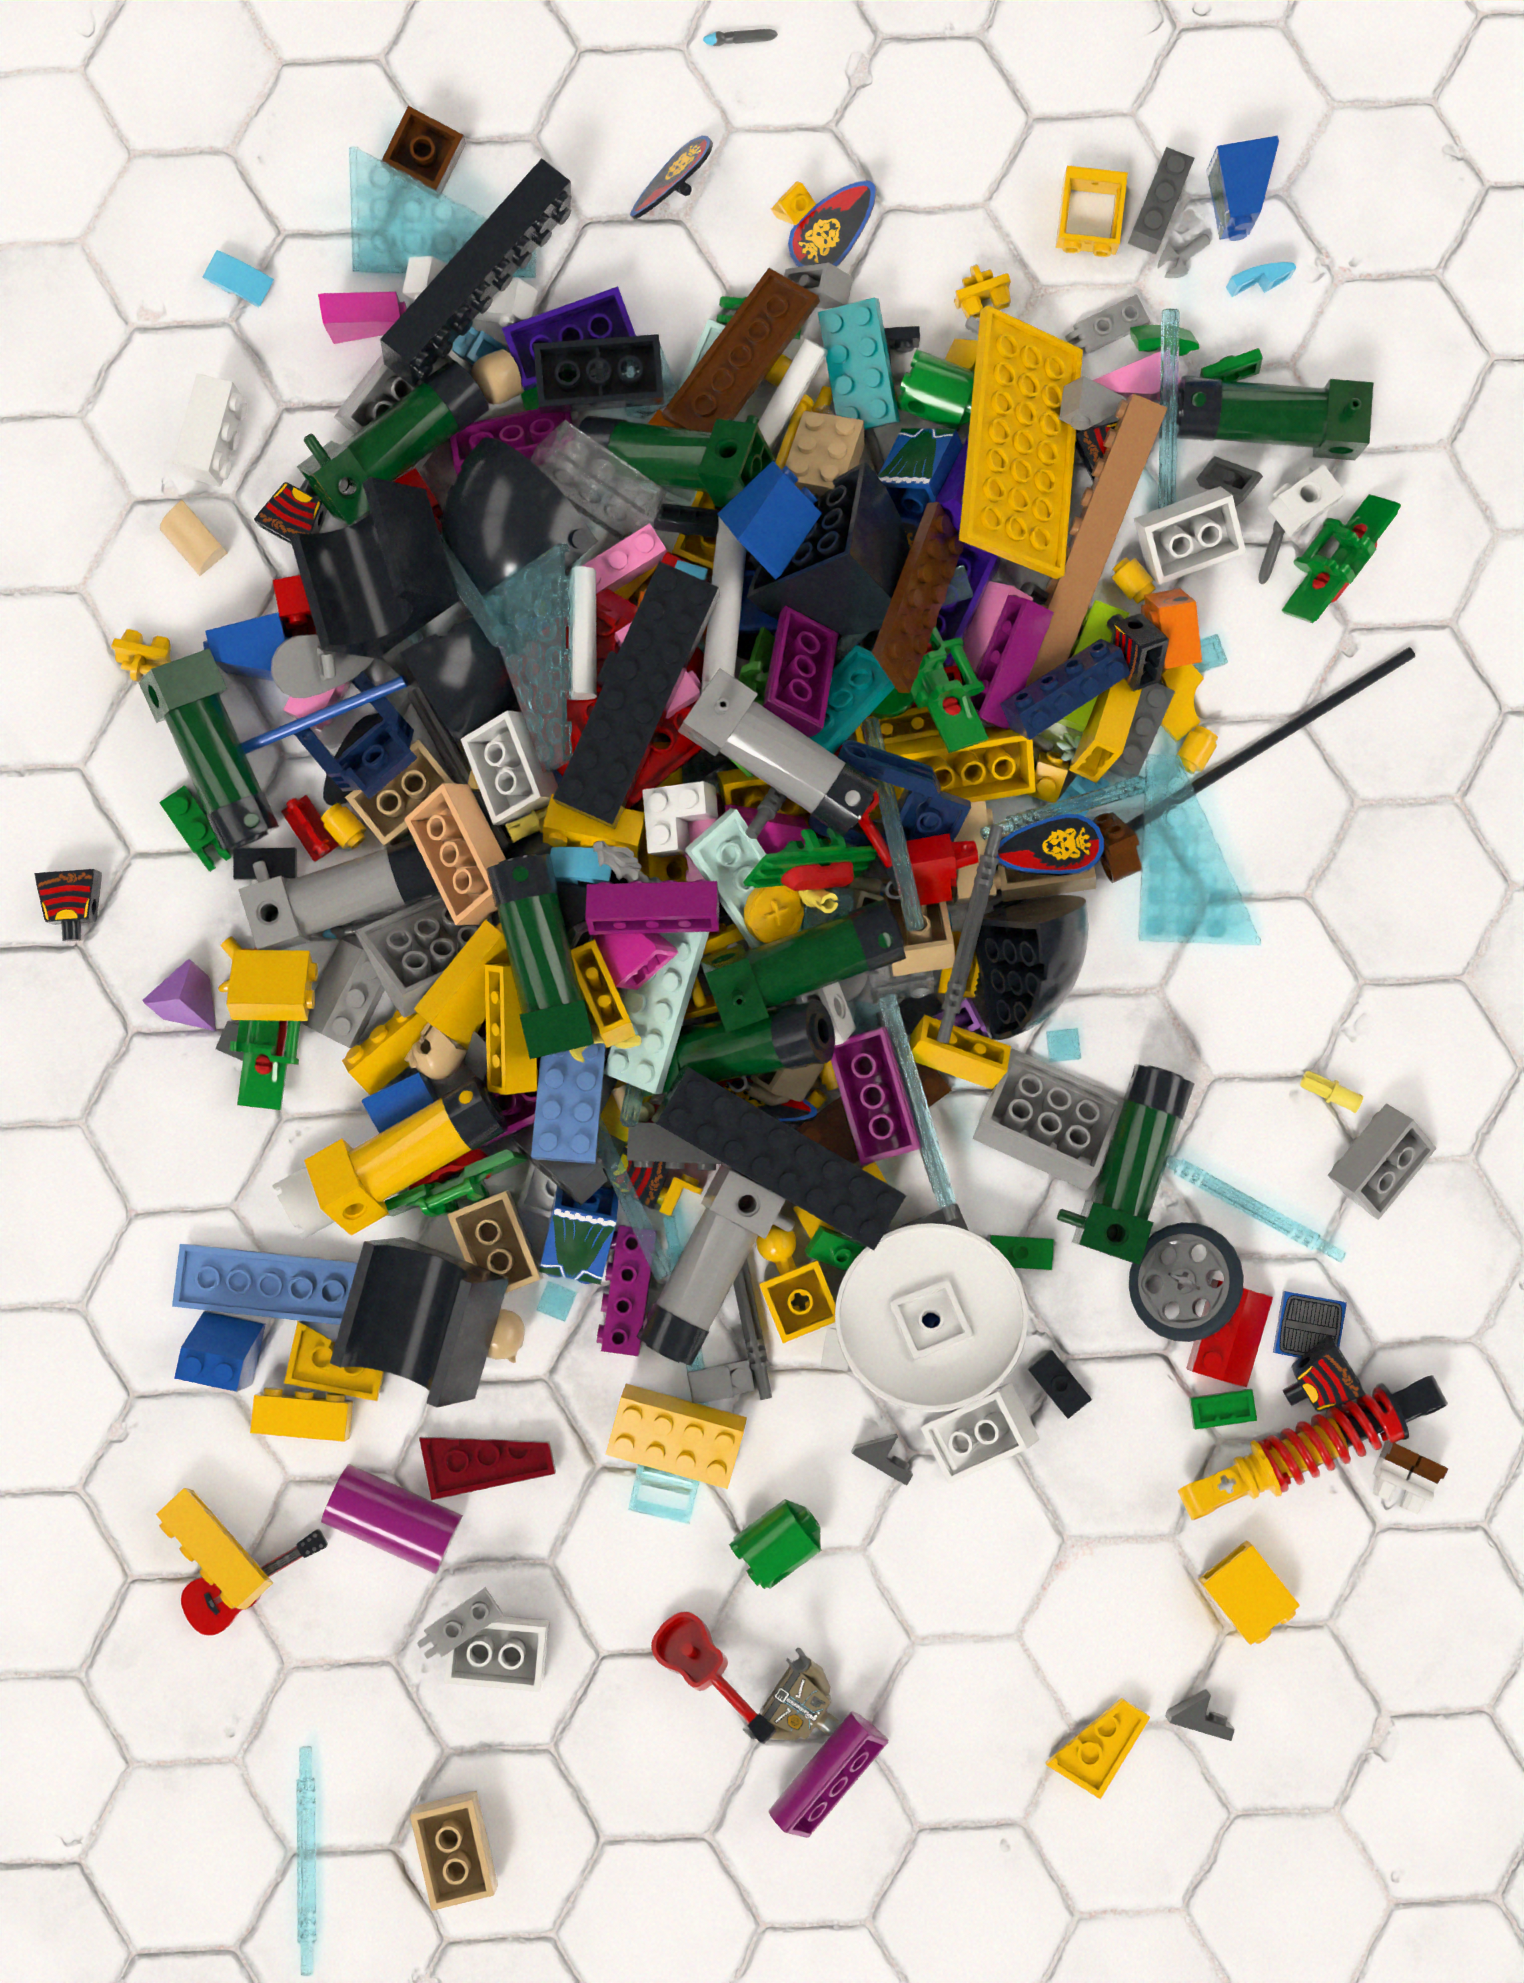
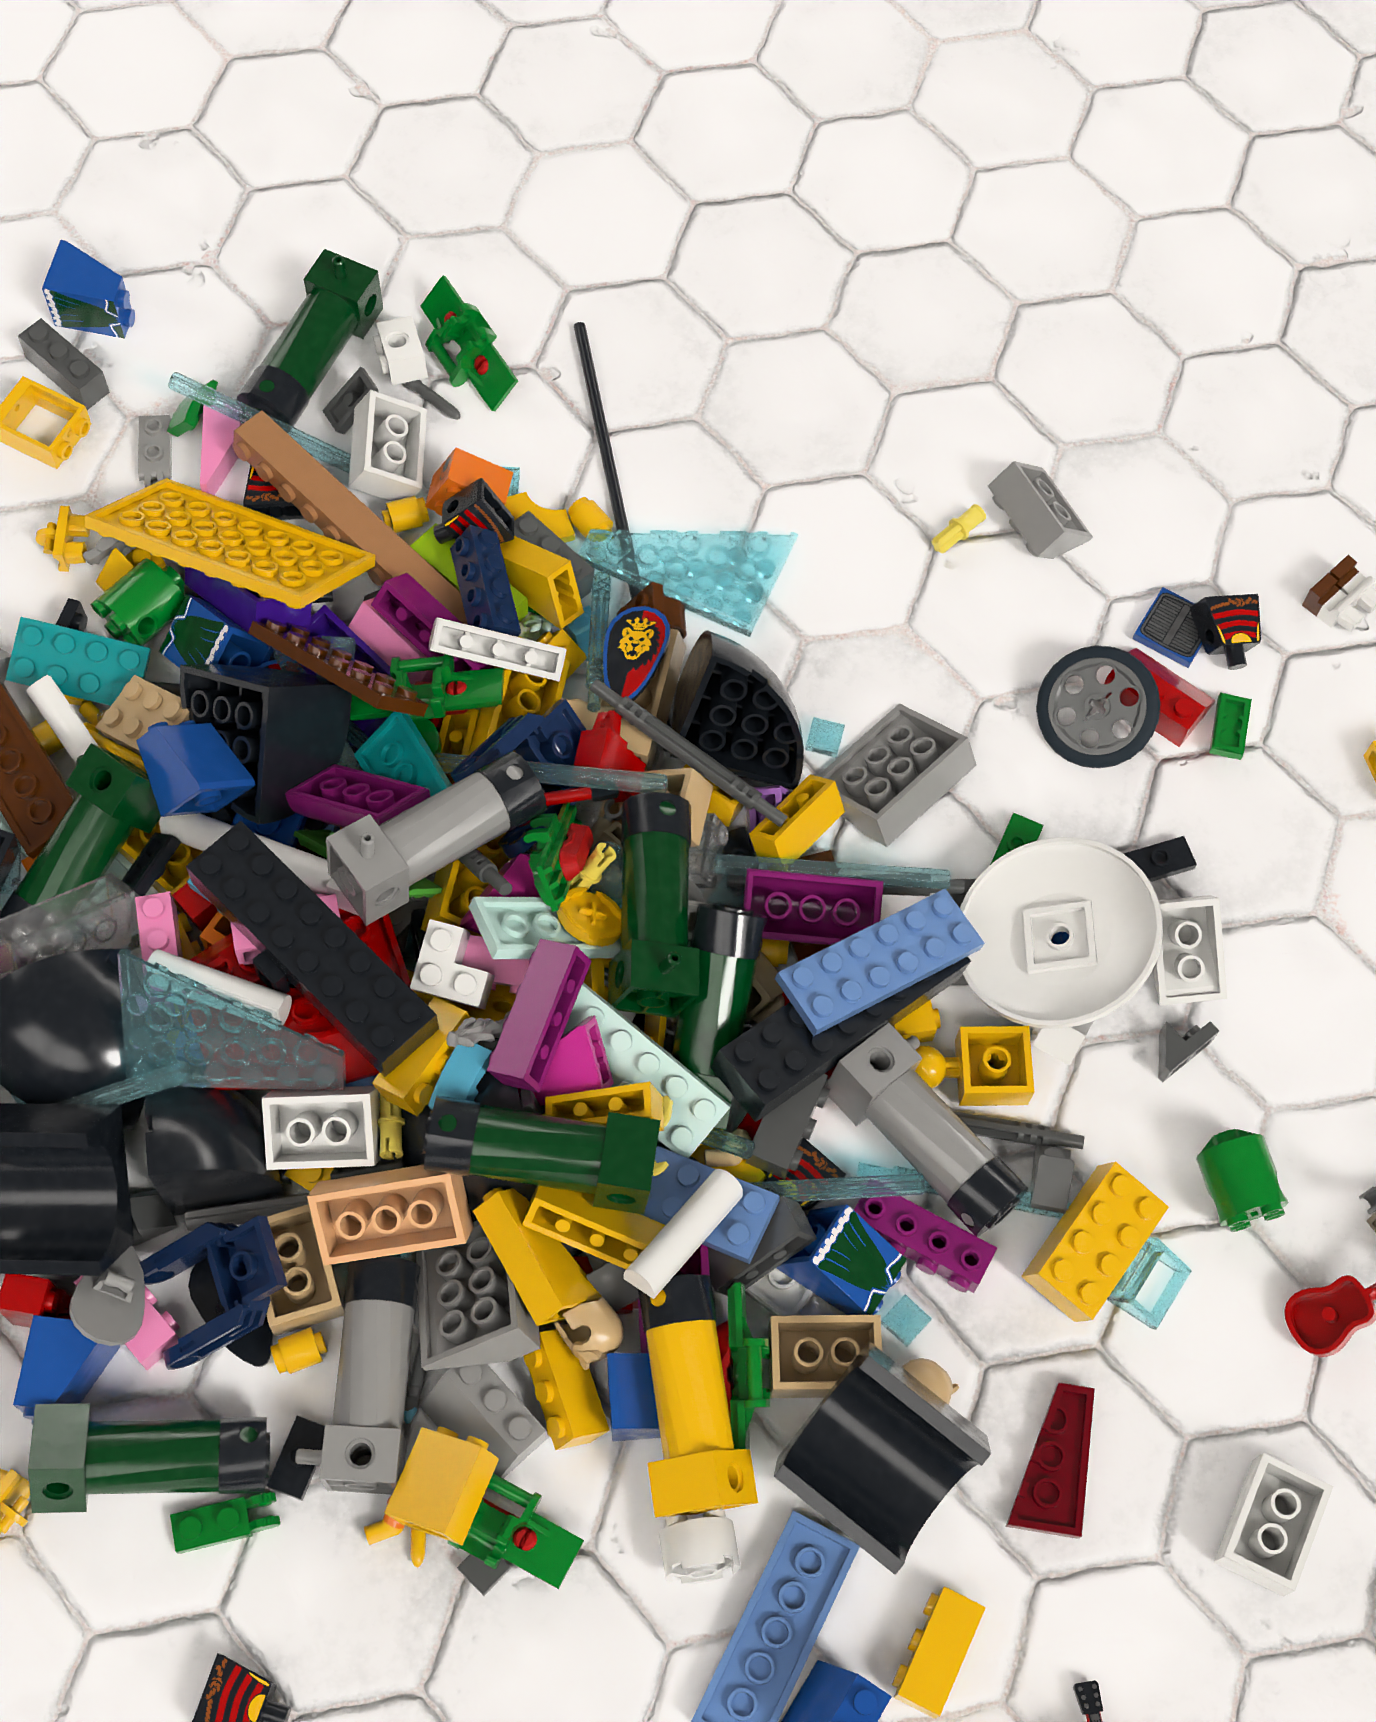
camera: 75 degrees left, 20 degrees down
medium lavender slope [142,959,216,1031] -> none
blue piece [241,675,409,754] -> none
red hinge [281,794,340,863] -> none
yellow wing [284,1321,384,1401] -> none
magenta brick [321,1464,463,1574] -> none
light grey hinge [417,1587,503,1659] -> none
yellow bracket [656,1174,703,1216] -> none
green plate [804,1225,867,1271] -> none
dark green piece [1057,1064,1195,1265] -> none
light grey slope [1059,376,1126,431] -> none
light grey bar [1157,234,1210,279] -> none
clear light blue axle [1166,1155,1347,1263] -> none
piece [1178,1375,1448,1520] -> none
green plate [1200,348,1263,381] -> none
medium azure slope [1226,262,1297,297] -> none
none -> white brick [429,617,567,681]
none -> white brick [624,1169,743,1299]
none -> medium blue plate [775,888,985,1036]

